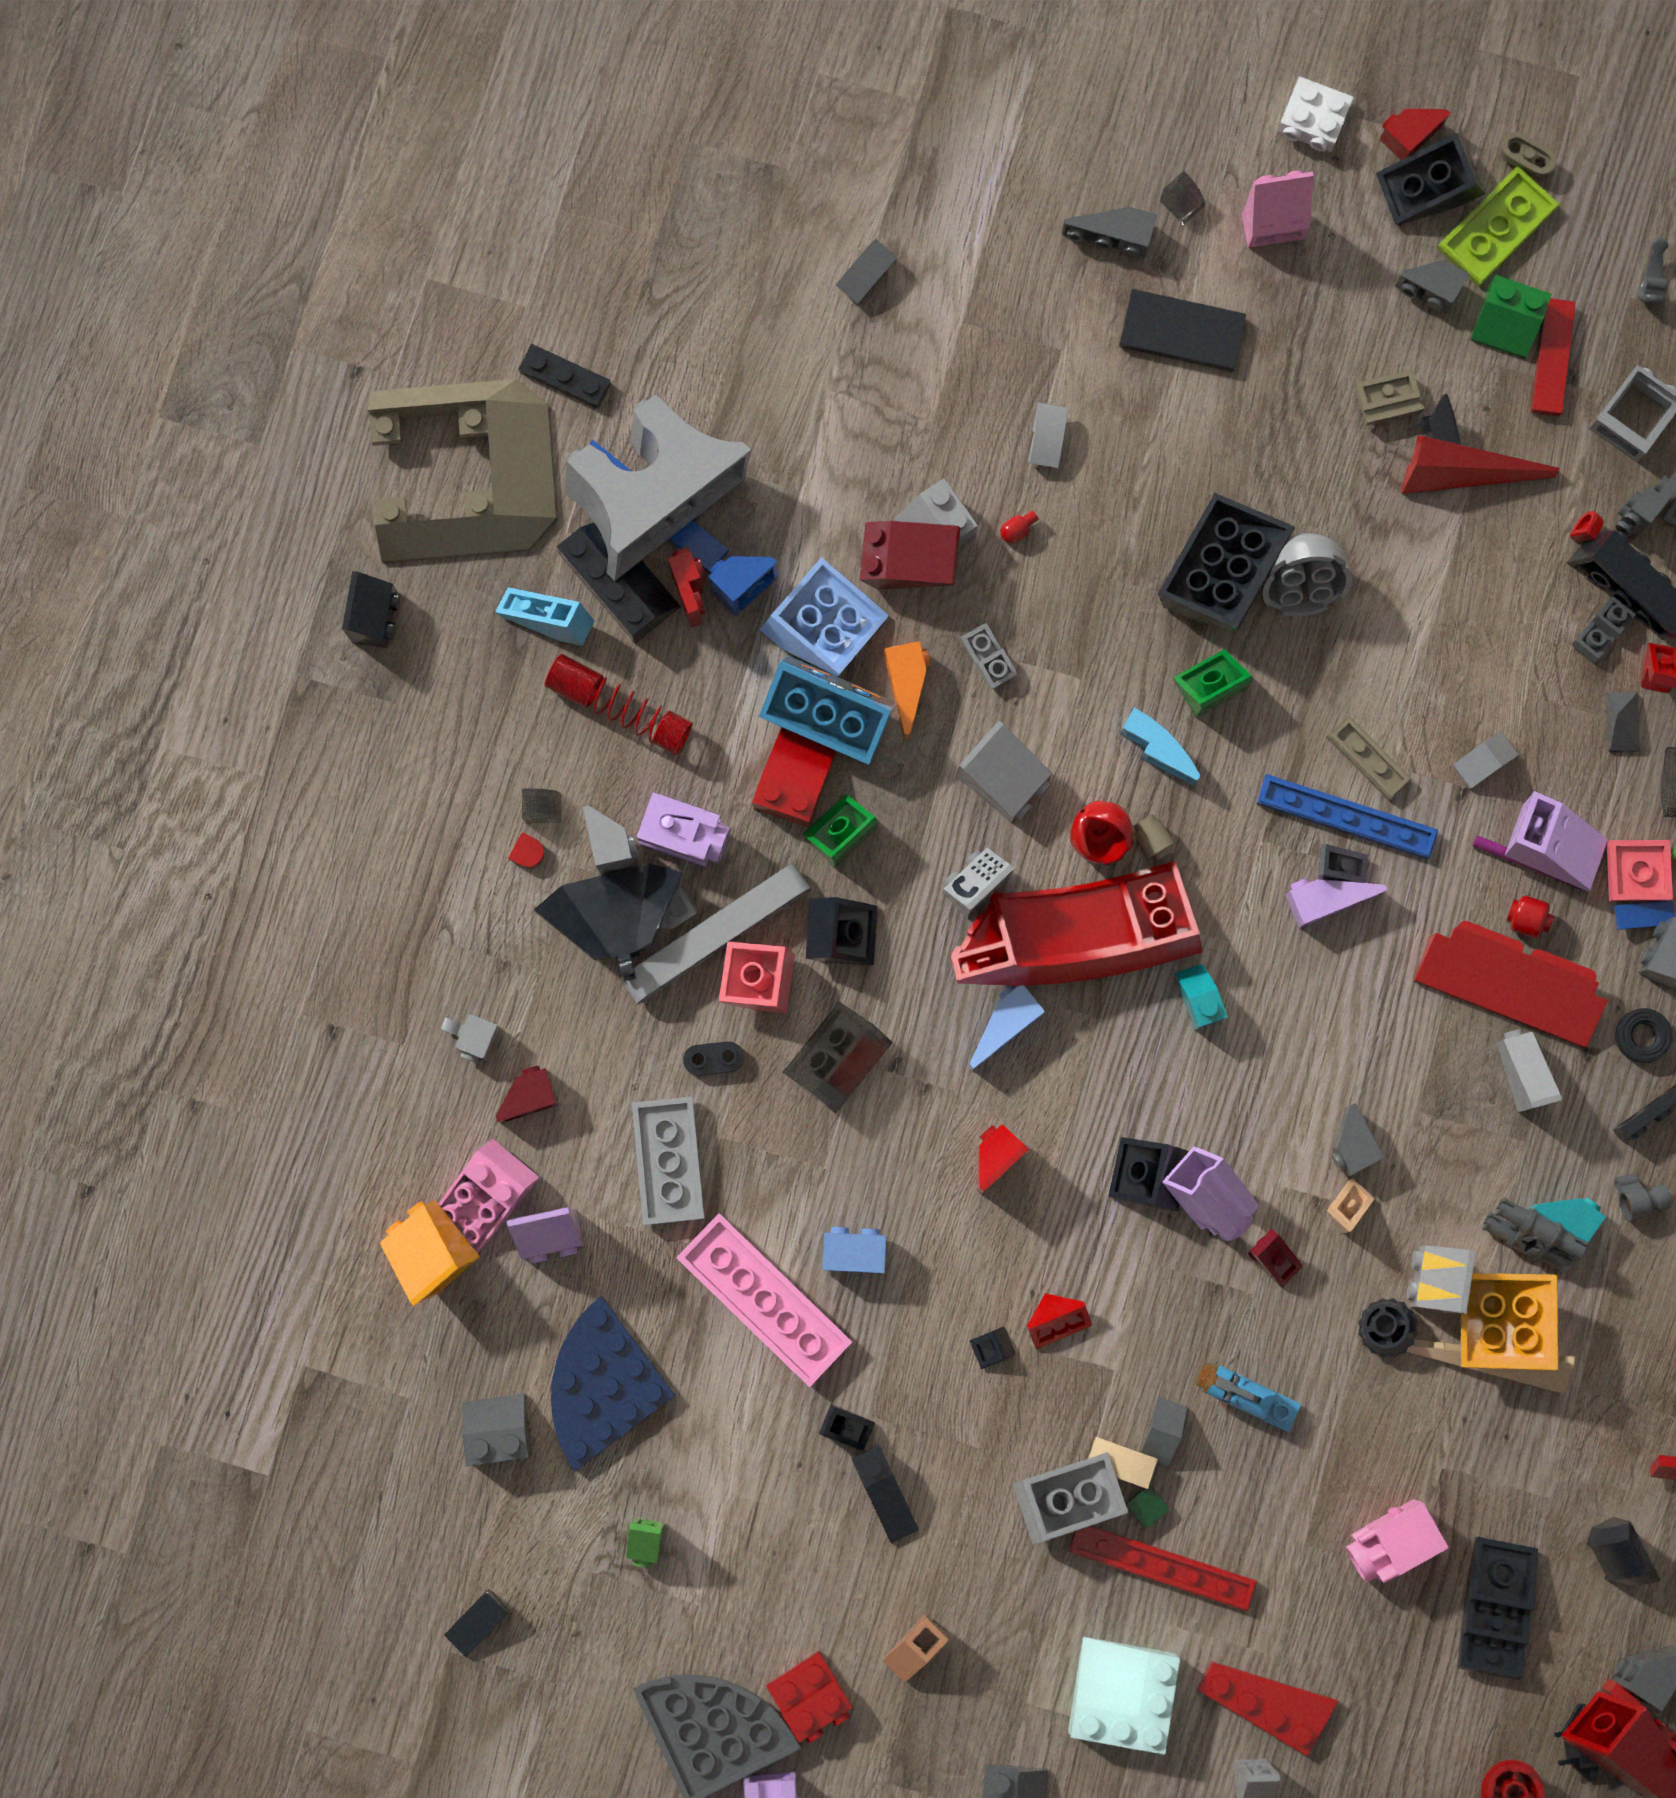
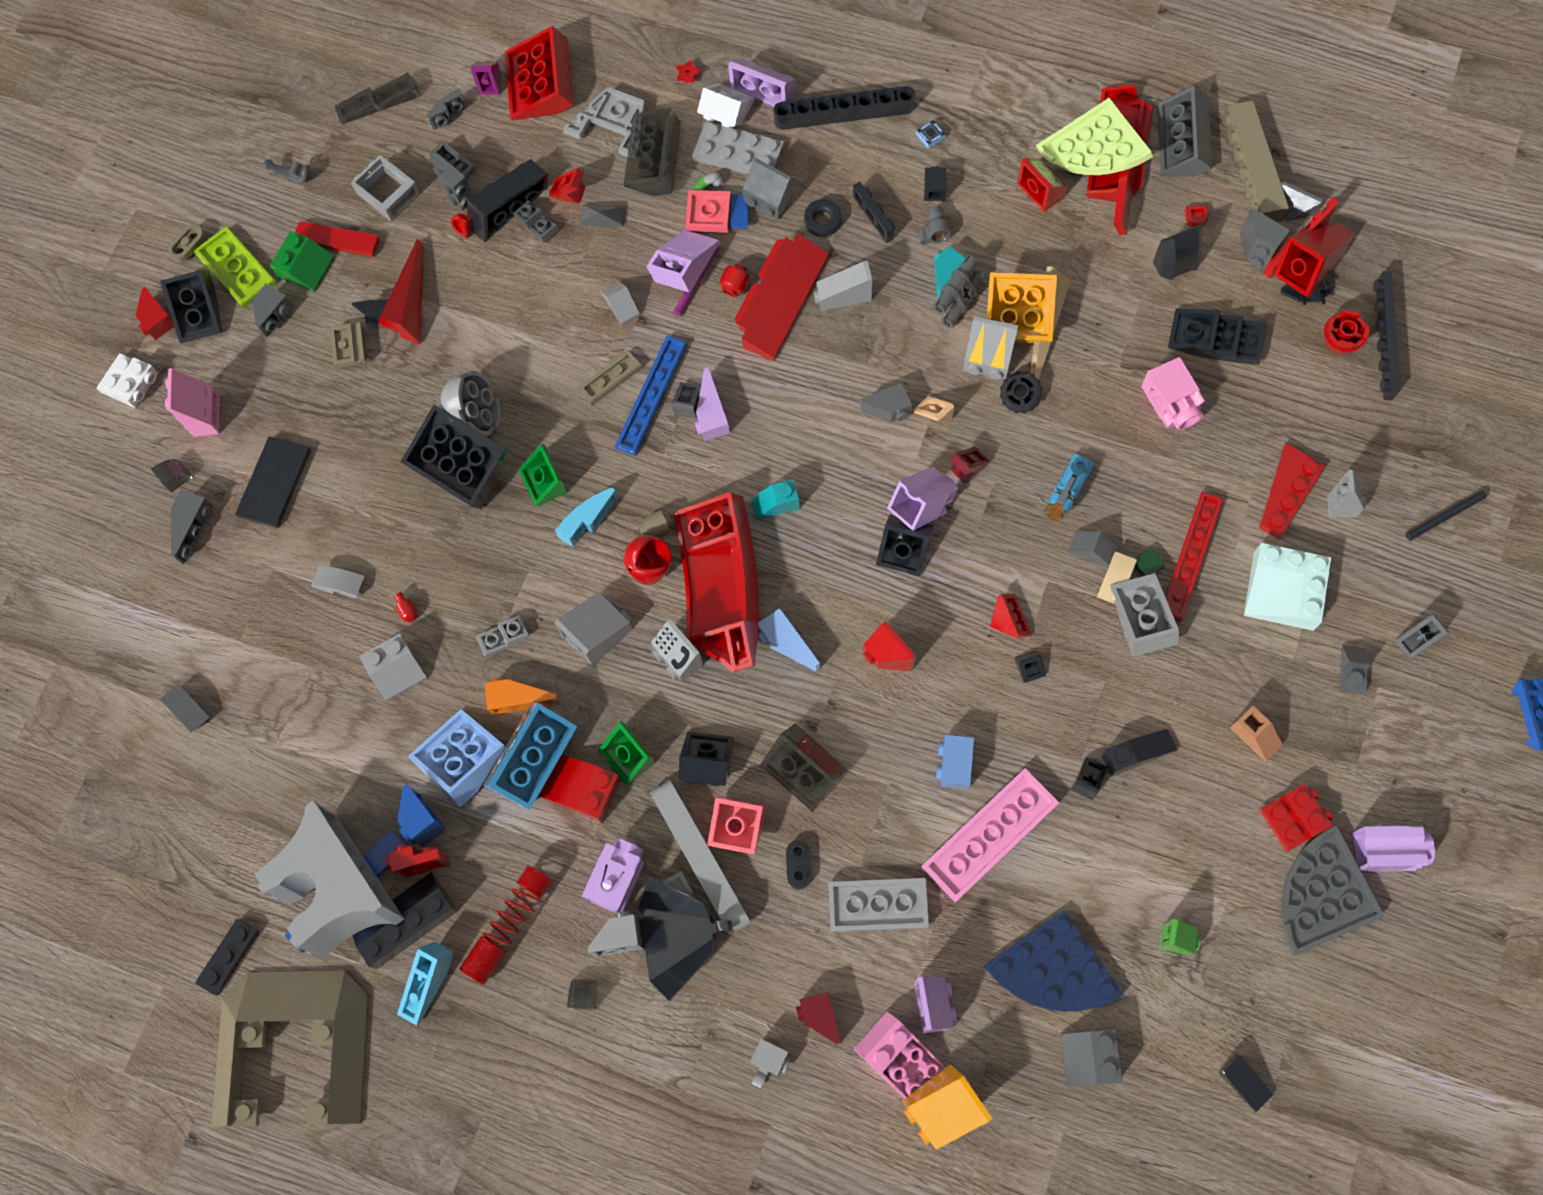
camera: 80 degrees left, 10 degrees down
black slope [342,571,400,648] -> none
red tile [508,832,544,868] -> none
dark red slope [860,521,961,590] -> none

